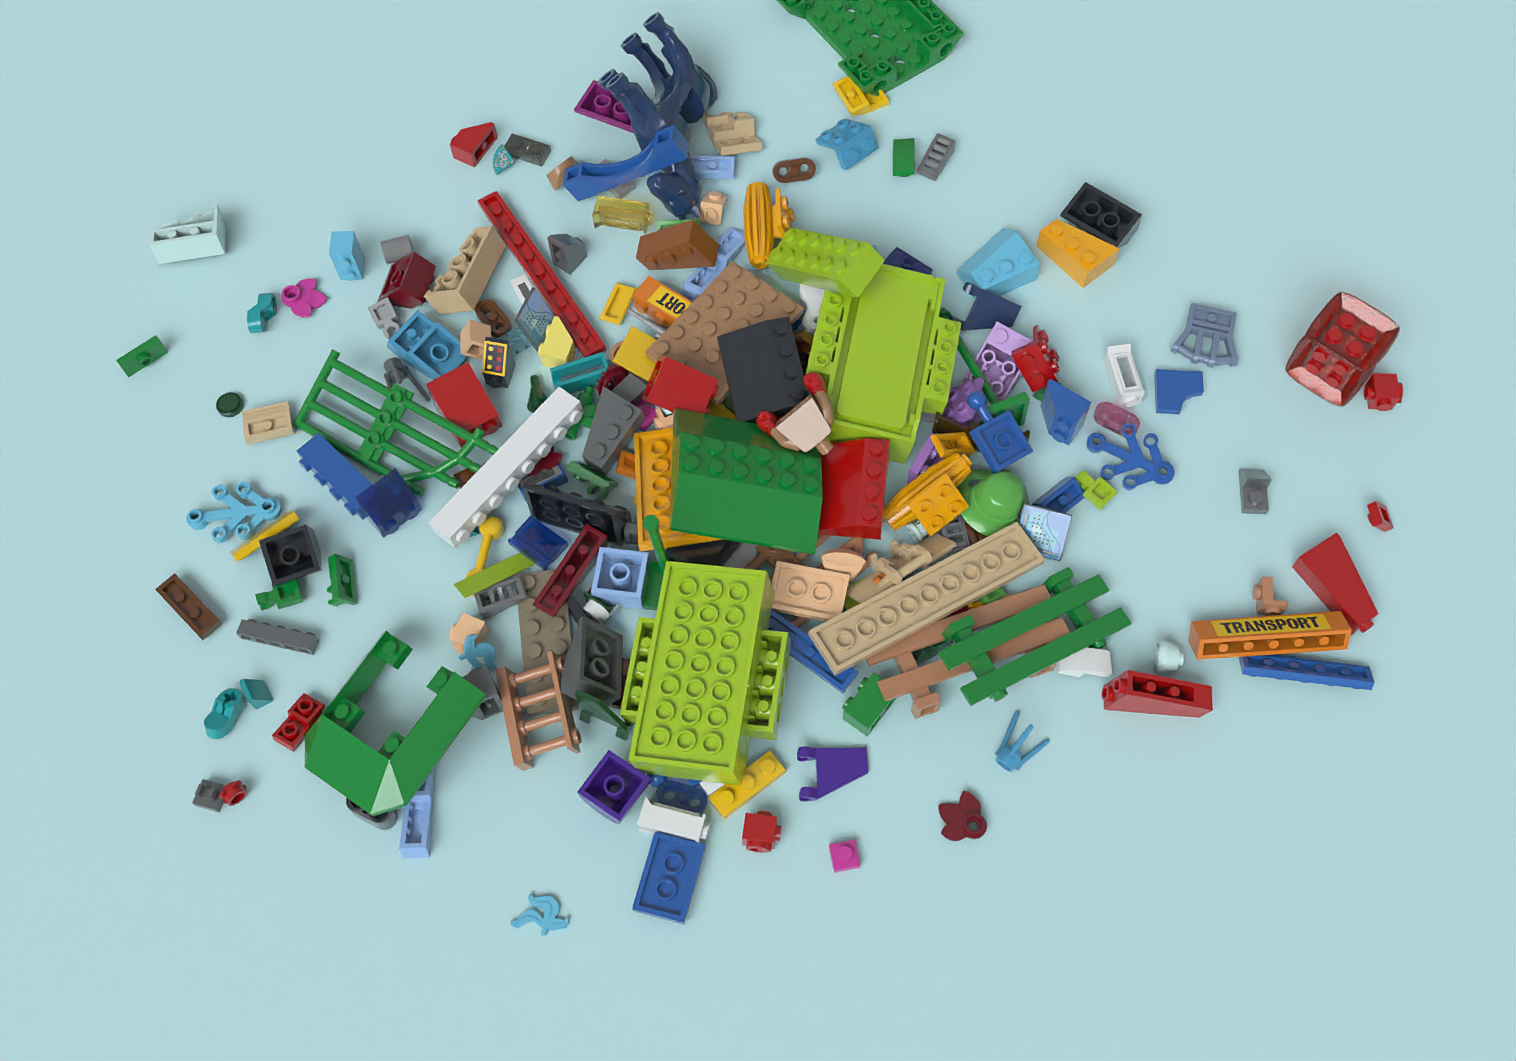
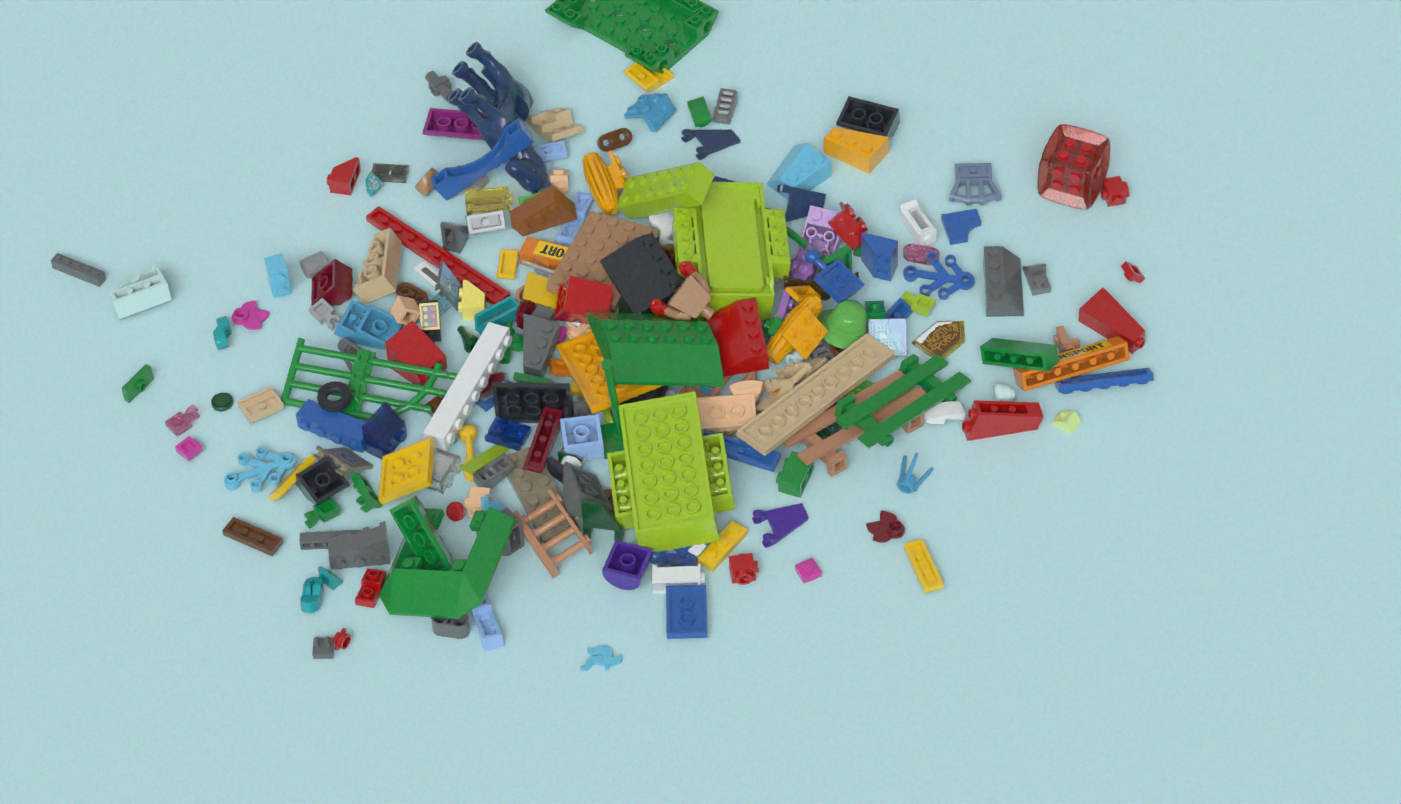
camera: 15 degrees left, 15 degrees down
none -> dark grey piece [51,253,106,287]
none -> clear pink plate [165,405,200,437]
none -> dark pink plate [175,436,203,462]
none -> dark tan flag [312,446,374,476]
none -> black tyre [317,381,352,412]
none -> dark grey wedge [328,521,390,570]
none -> yellow plate [378,437,435,505]
none -> green slope [389,495,454,571]
none -> dark grey axle [425,71,453,101]
none -> clear brick [427,449,462,494]
none -> red plate [446,502,466,521]
none -> brick [465,210,505,234]
none -> dark blue flag [681,129,741,160]
none -> green plate [762,316,782,339]
none -> green plate [865,300,886,319]
none -> yellow plate [904,539,944,593]
none -> tile [911,321,965,359]
none -> green brick [980,338,1059,372]
none -> dark grey slope [983,246,1024,317]
none -> yellowish green slope [1051,411,1081,434]

